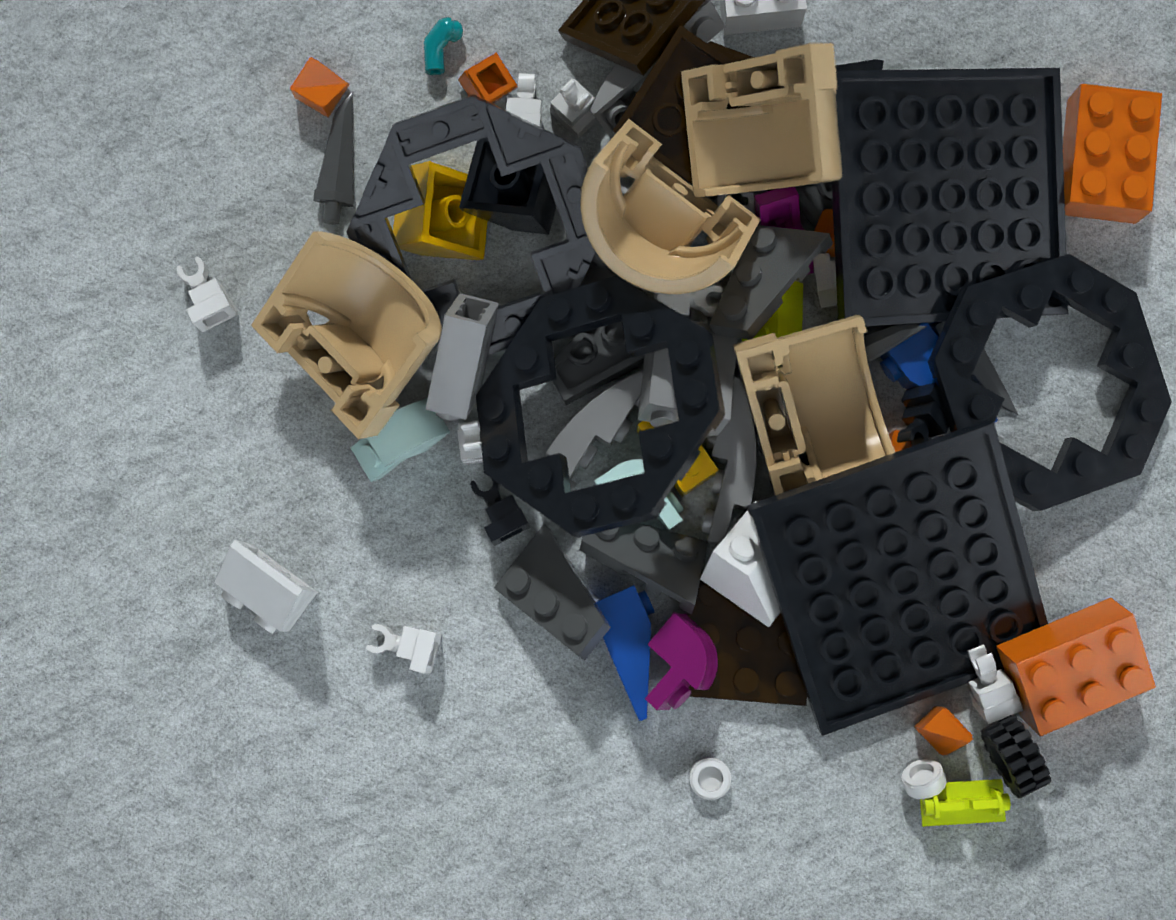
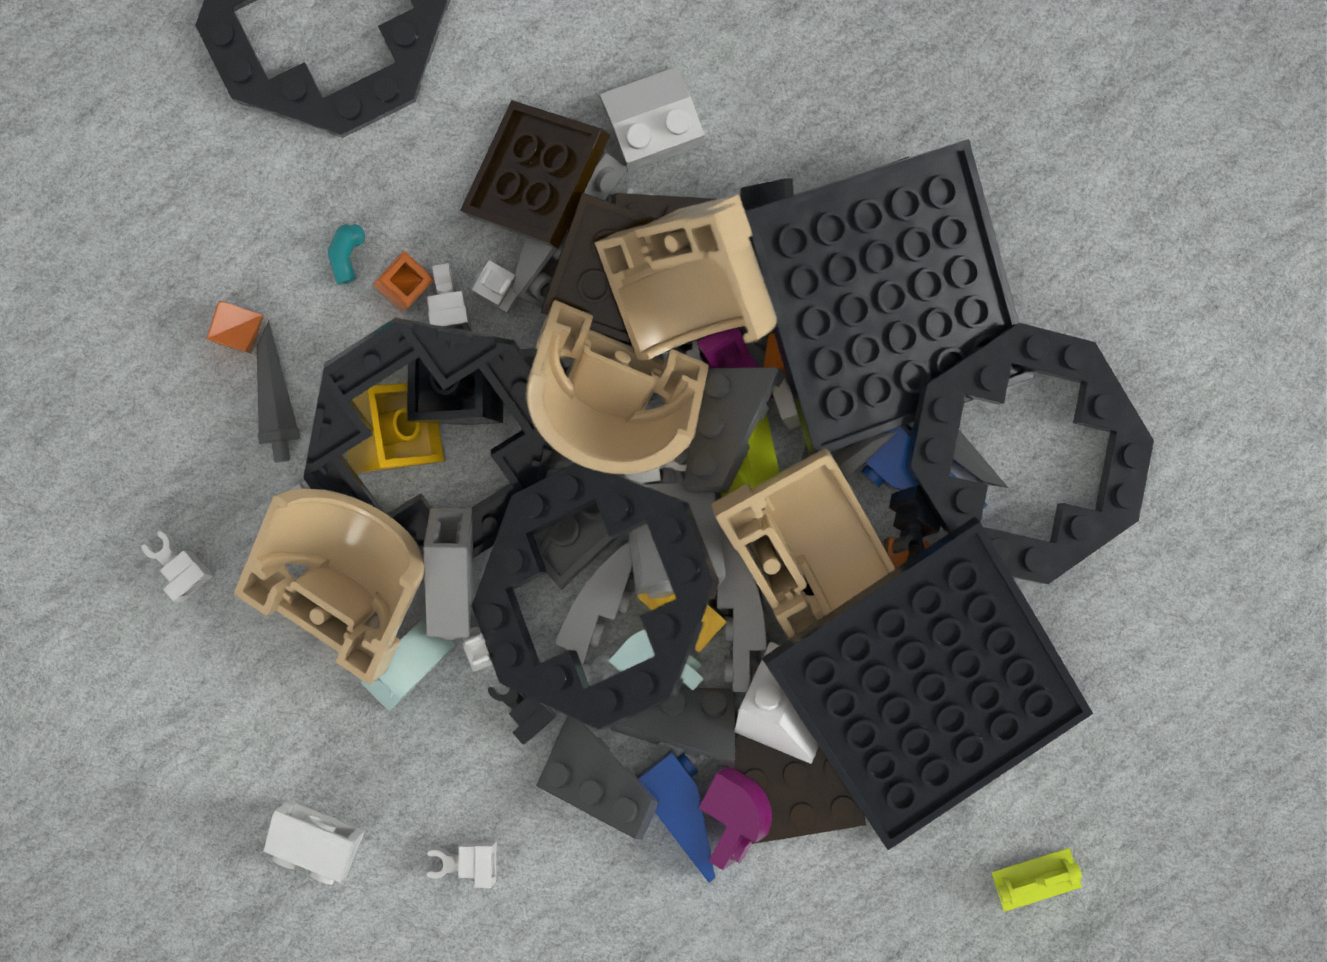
camera: 20 degrees left, 5 degrees up
white tile [689,757,731,800] -> none
white tile [901,759,947,799] -> none
orange slope [914,706,973,756] -> none
white piece [968,644,1023,724] -> none
black tyre [981,715,1051,799] -> none
orange brick [997,597,1156,737] -> none
orange brick [1063,83,1162,224] -> none

